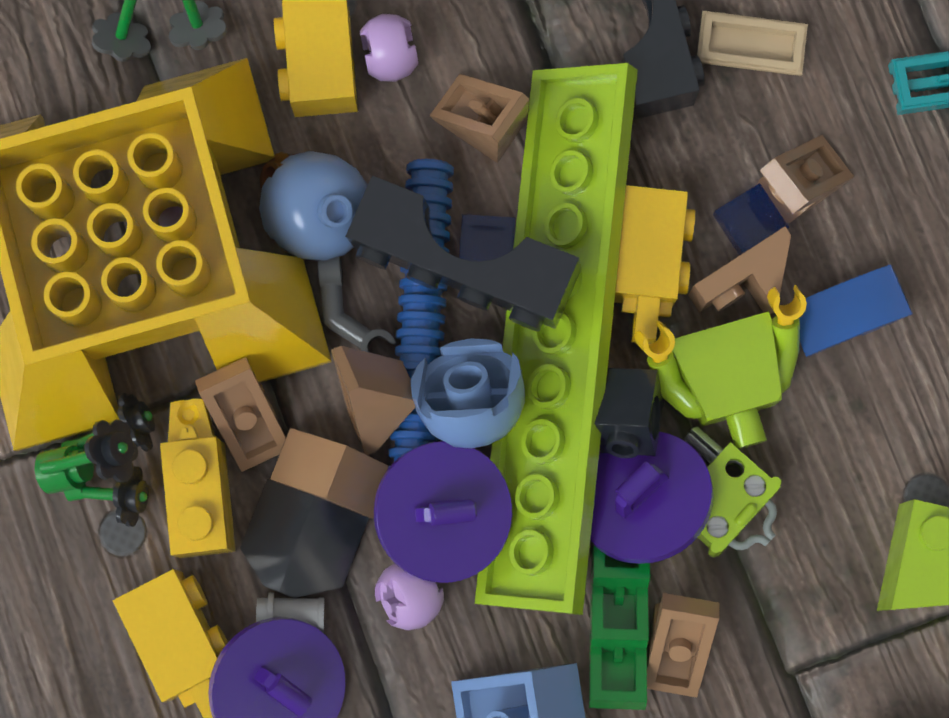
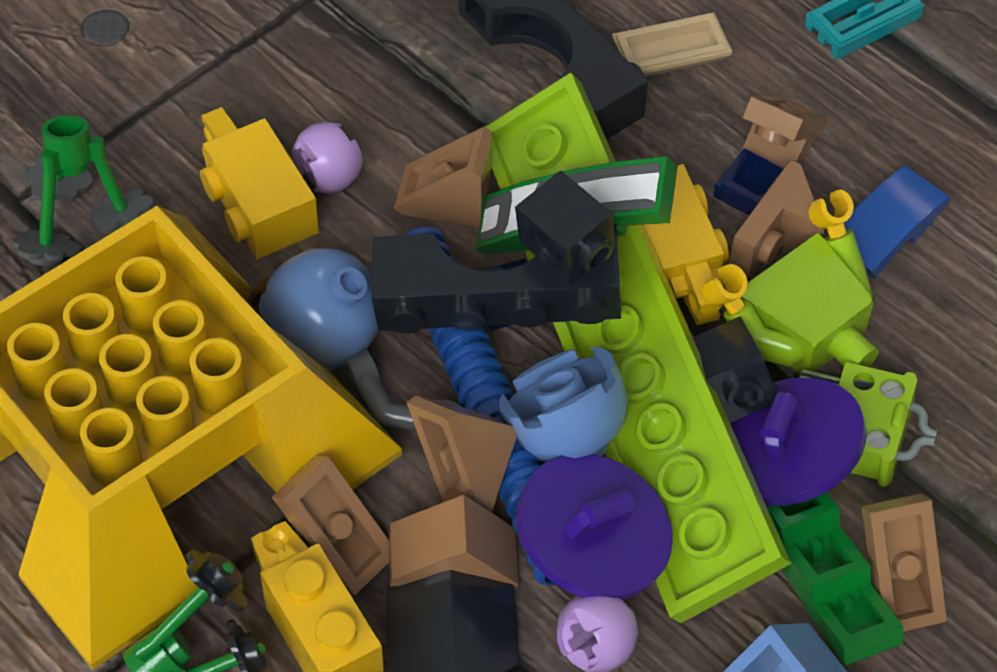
camera: 25 degrees left, 25 degrees down
none -> slope [476,156,678,254]
none -> black brick [515,170,615,285]

